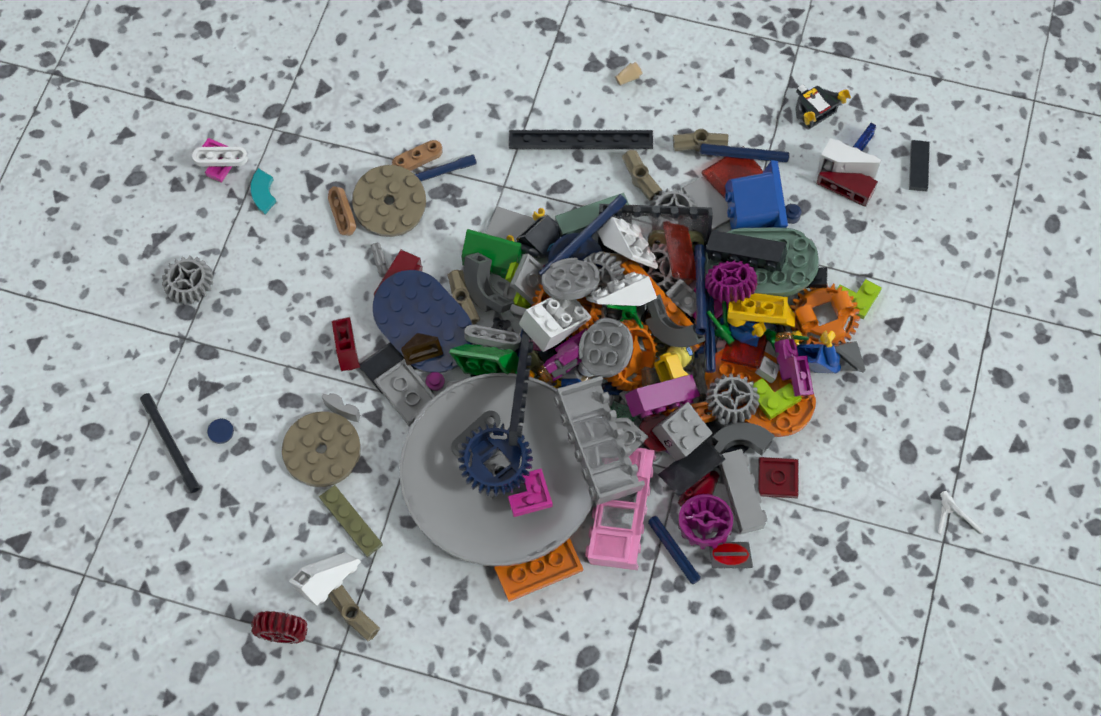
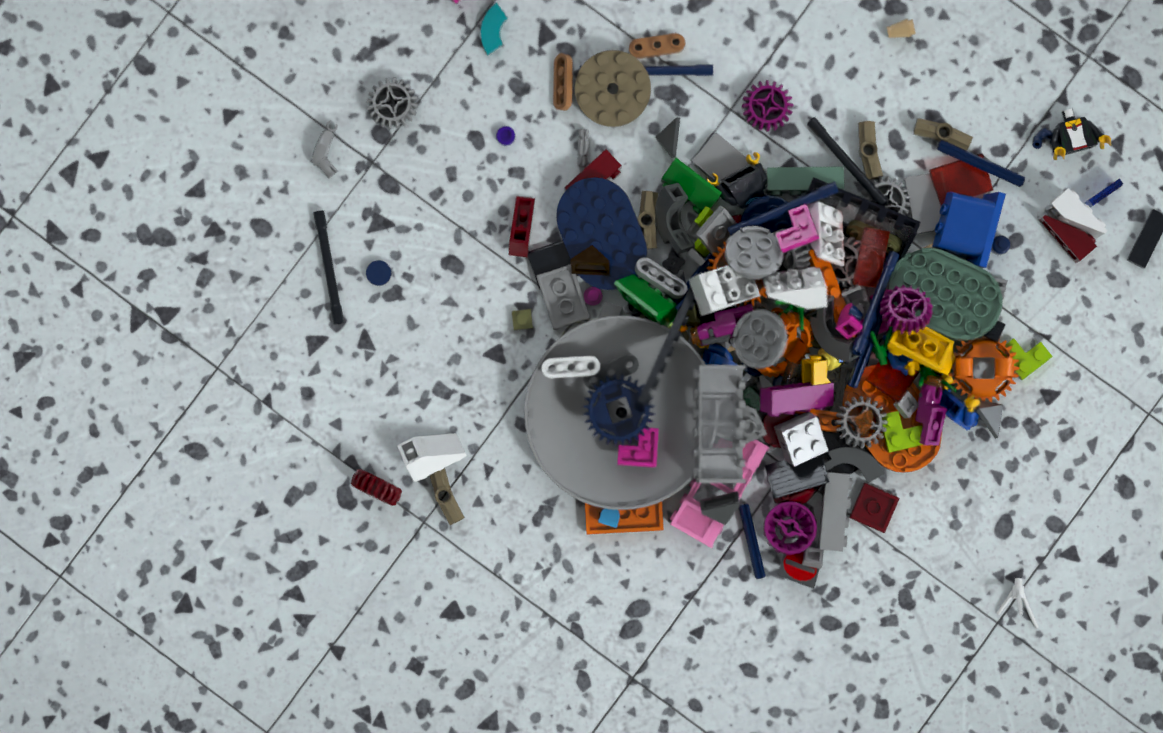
camera: 20 degrees right, 20 degrees up
dark tan plate [282,412,361,487] -> none
olive plate [319,485,383,557] -> none
light grey slope [322,393,361,423] -> none
black plate [509,130,653,149] -> none
black brick [706,230,787,272] -> none
none -> light grey arm [312,121,338,179]
none -> dark purple tile [496,126,515,146]
none -> olive plate [512,309,533,331]
none -> white plate [542,356,601,378]
none -> dark azure tile [598,508,620,528]
none -> dark grey slope [655,117,680,158]
none -> dark grey slope [700,491,740,525]
none -> magenta gear [742,80,793,132]
none -> dark pink plate [775,204,819,253]
none -> light grey tile [802,547,824,569]
none -> black piece [807,117,889,206]
none -> dark pink leg [836,303,863,340]
none -> clear orange tile [853,409,873,435]
none -> dark blue arm [1032,128,1052,149]

